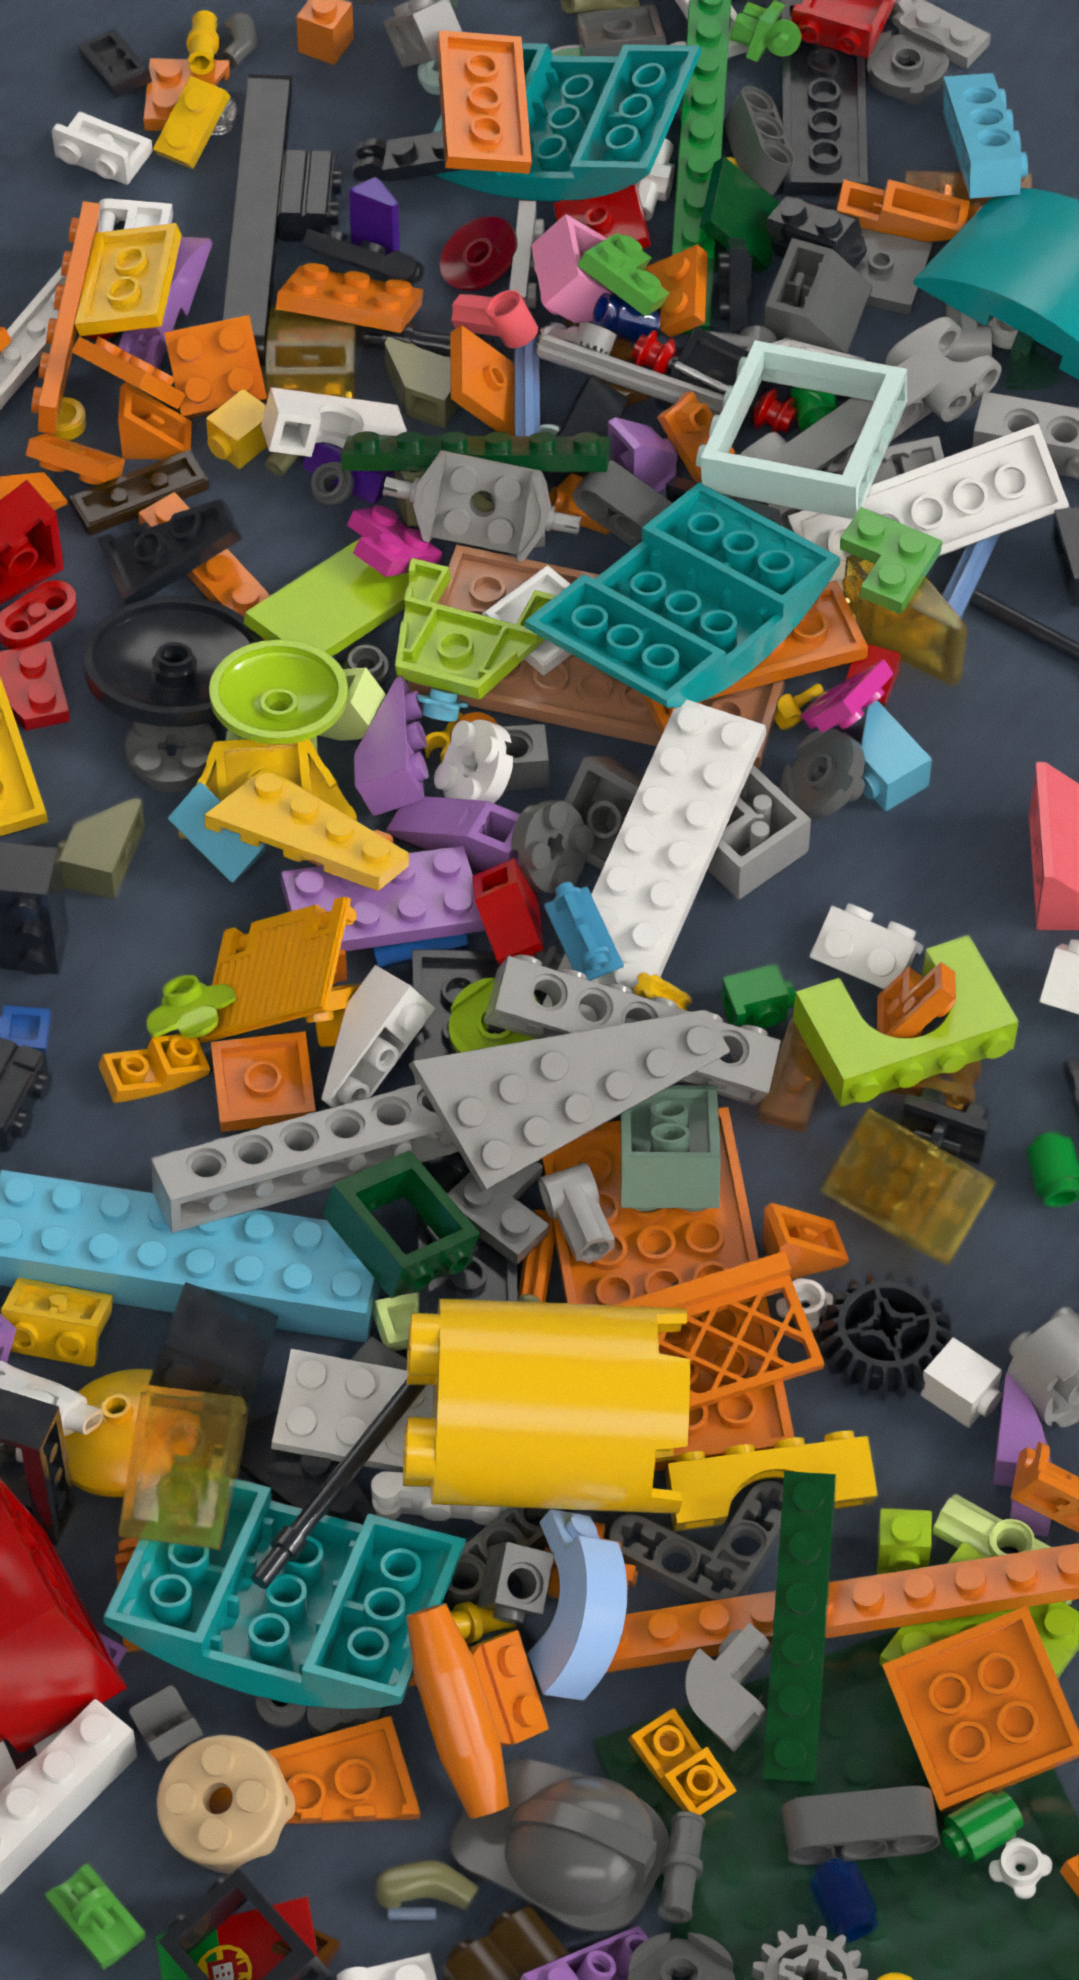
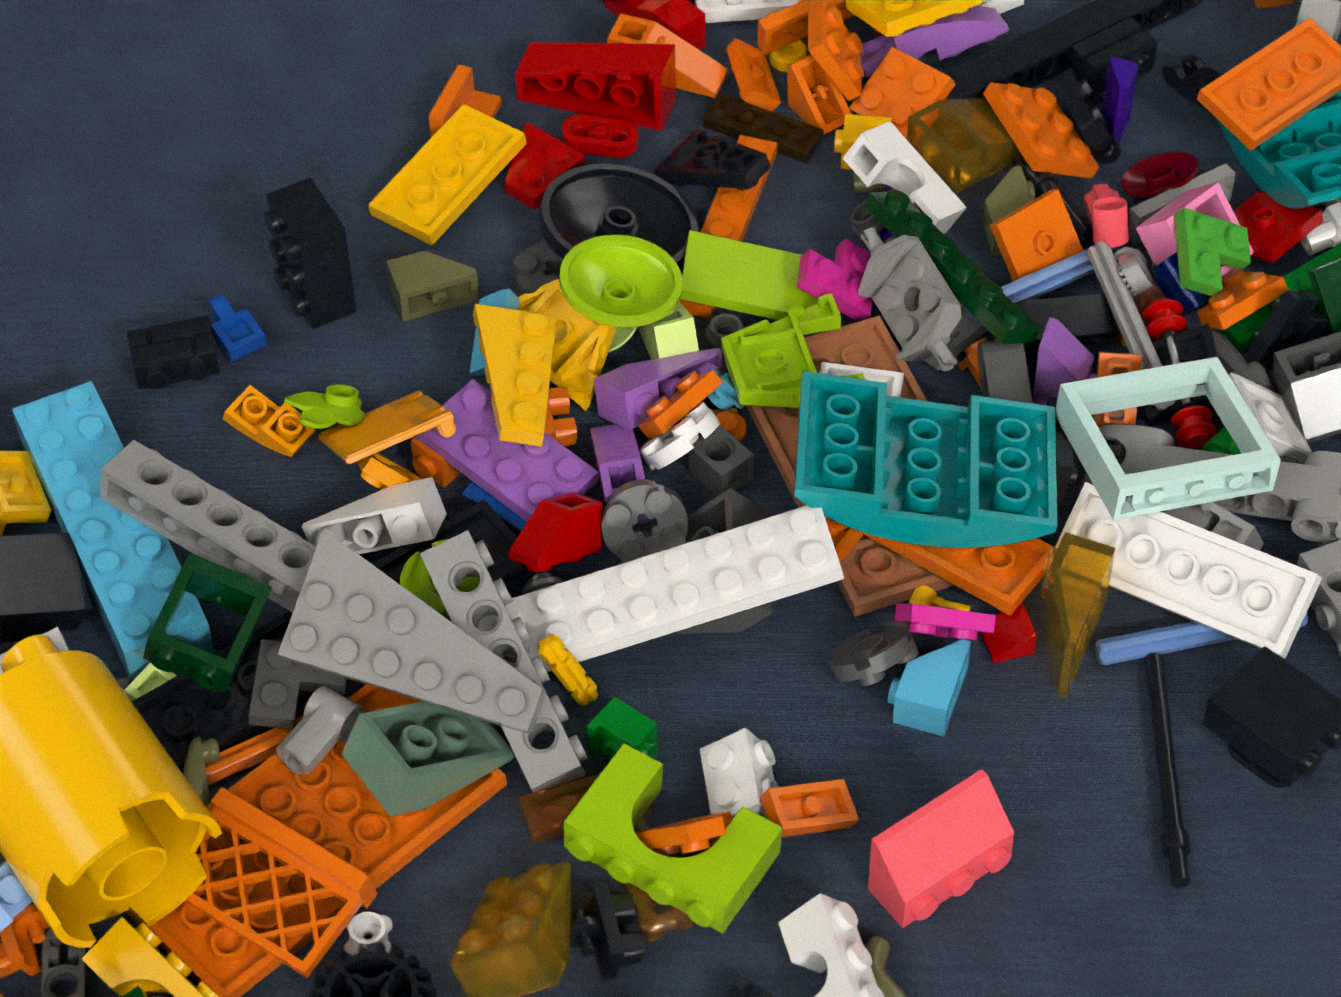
camera: 55 degrees right, 5 degrees down
orange plate [211,1031,316,1132] -> none
dark azure hinge [543,882,624,981] -> none
light grey brick [708,765,811,900] -> none
orange slope [762,1202,850,1280] -> none
bright green plate [840,507,942,615] -> none
none -> orange plate [638,369,723,439]
none -> orange plate [760,779,859,837]

